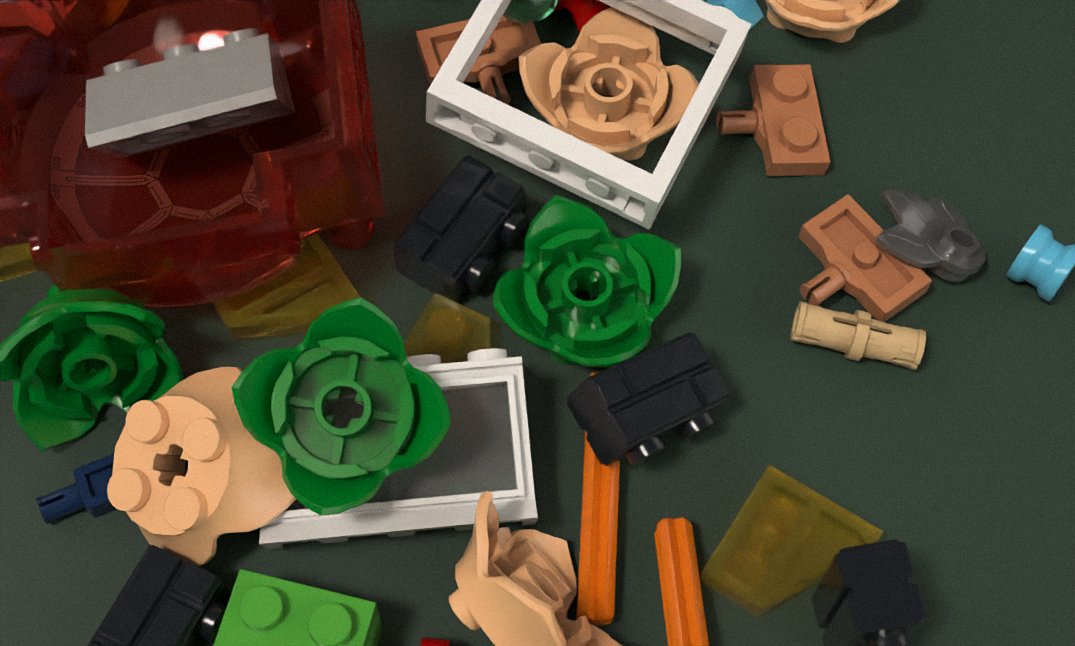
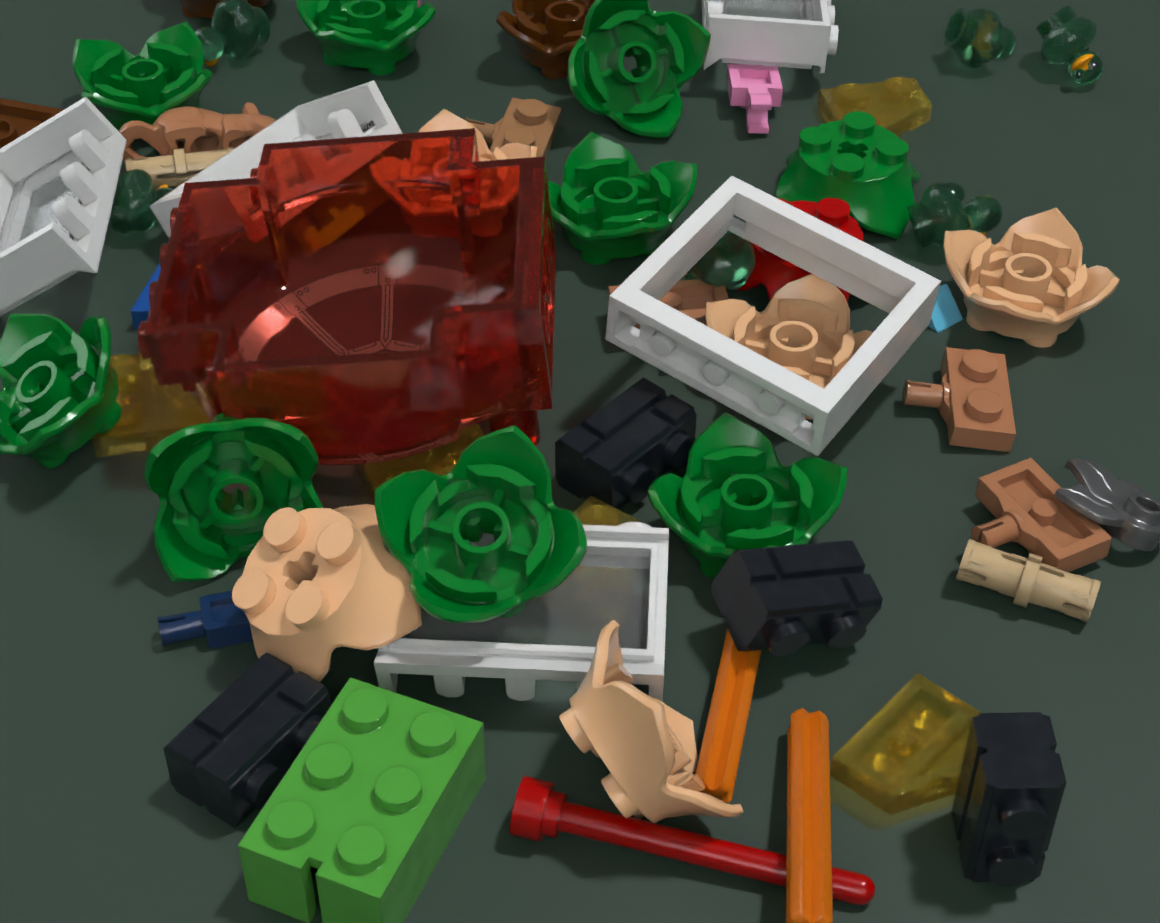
camera: 10 degrees right, 20 degrees down
light grey slope [85,28,296,158] -> none

